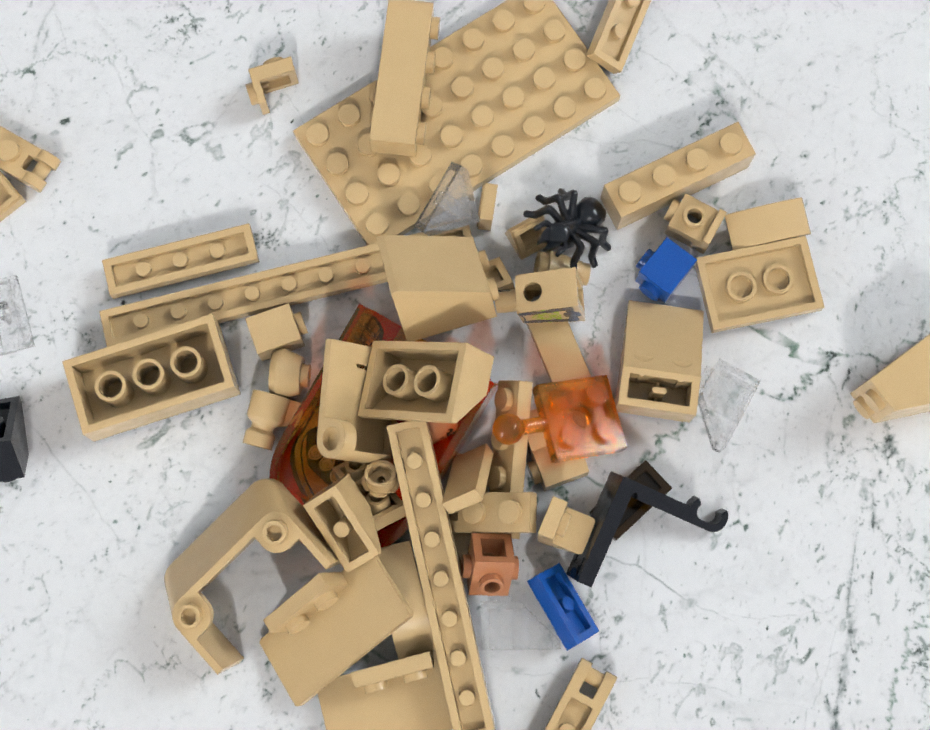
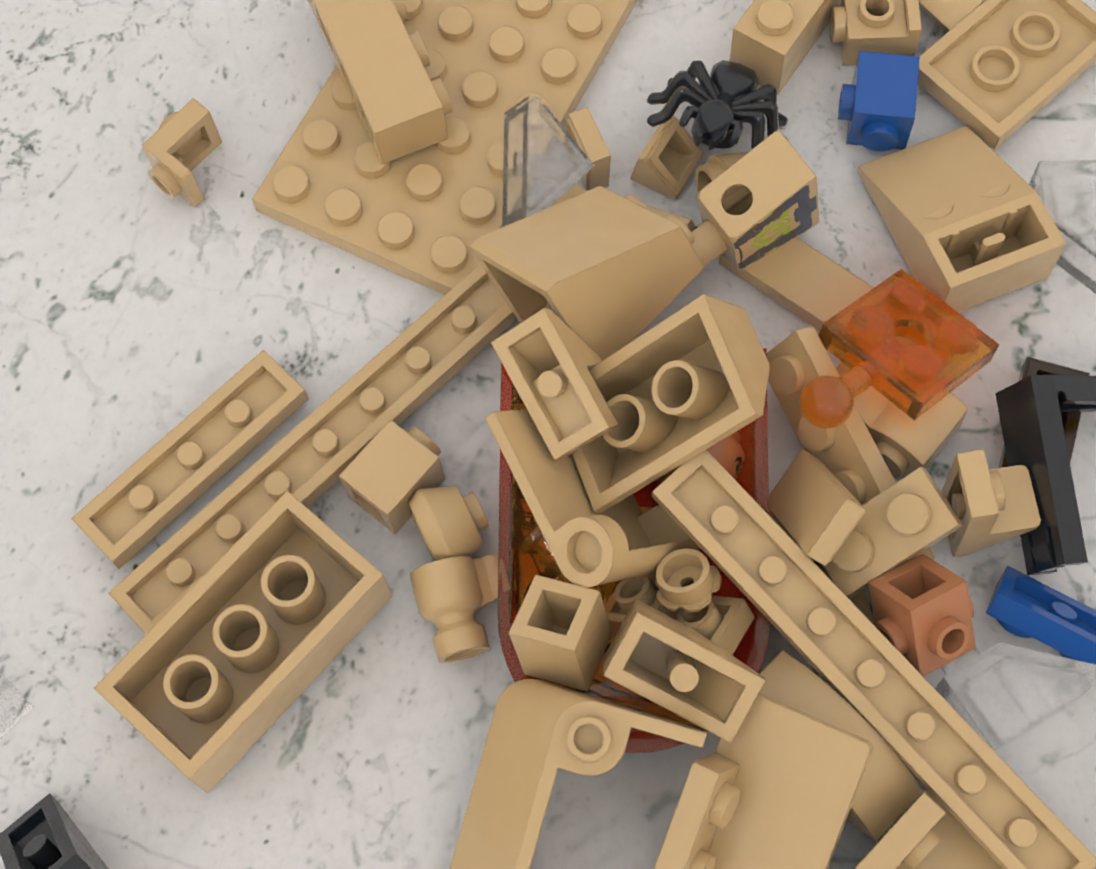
camera: 25 degrees left, 10 degrees down
none -> tan slope [491,308,618,460]
none -> tan brick [509,575,612,692]

